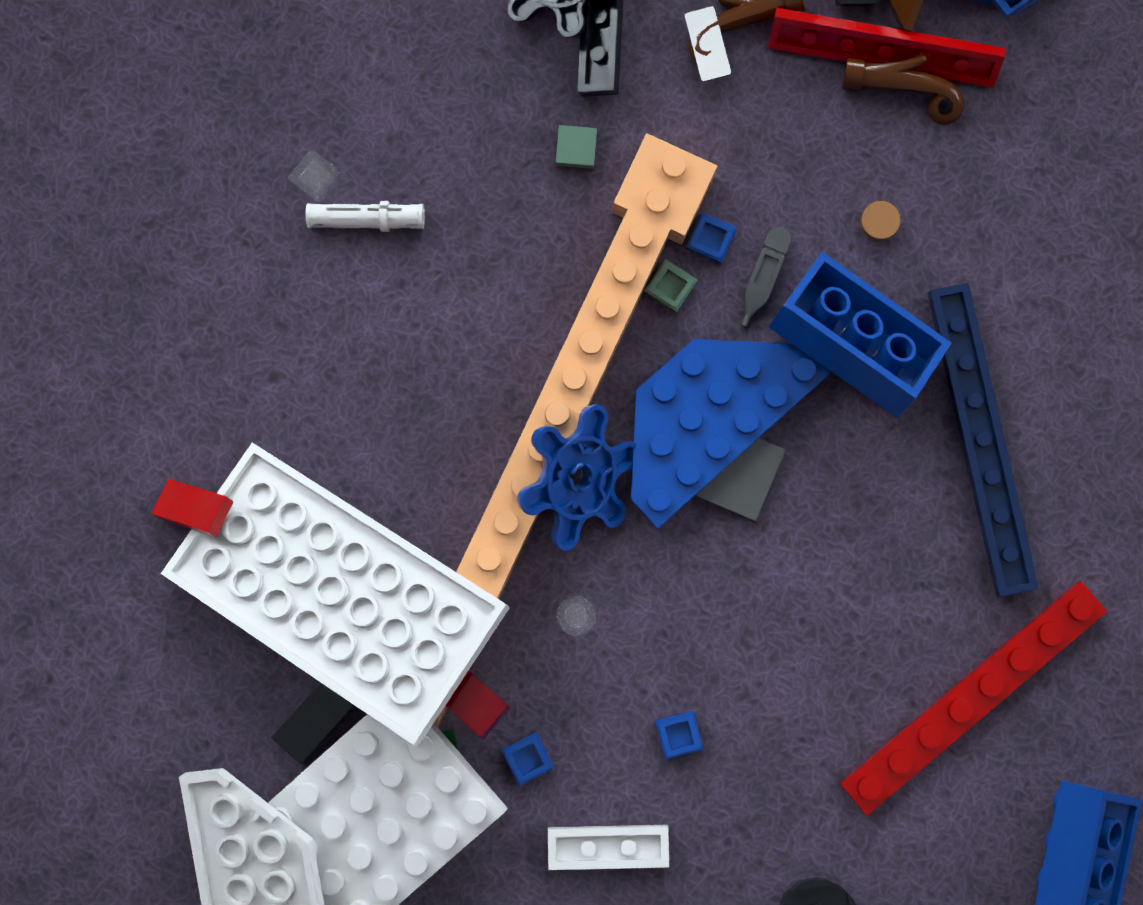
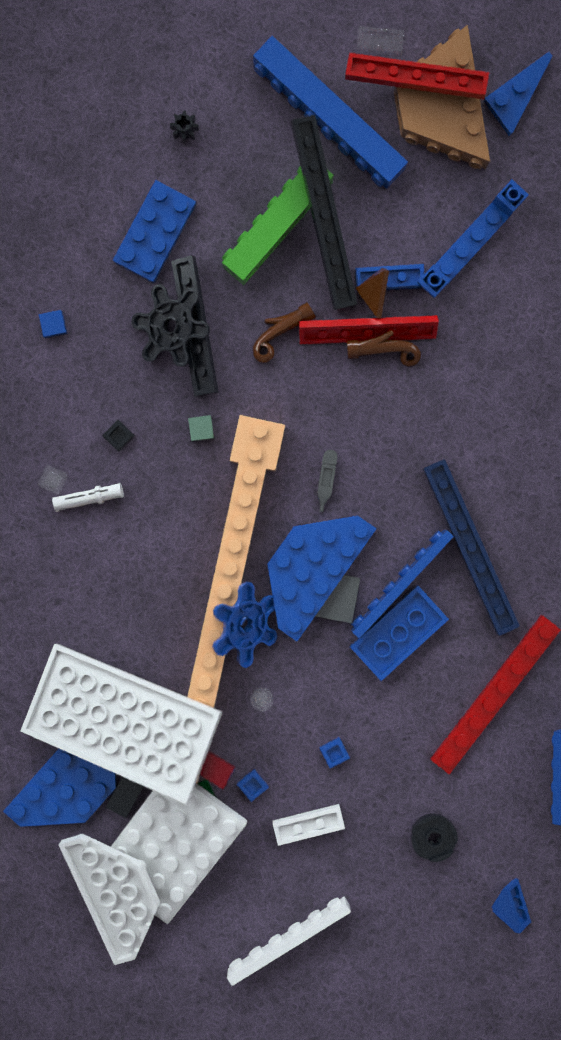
camera: 10 degrees left, 5 degrees up
red tile [151,479,233,537] -> none
sand green tile [644,259,698,313] -> none
white sticker [685,6,731,81] -> none
blue tile [686,212,737,264] -> none
blue brick [768,252,952,418] -> none
medium nougat tile [860,201,900,241] -> none
none -> blue plate [3,748,117,827]
none -> black tile [102,420,135,452]
none -> blue plate [350,585,449,681]
none -> blue plate [351,530,454,639]

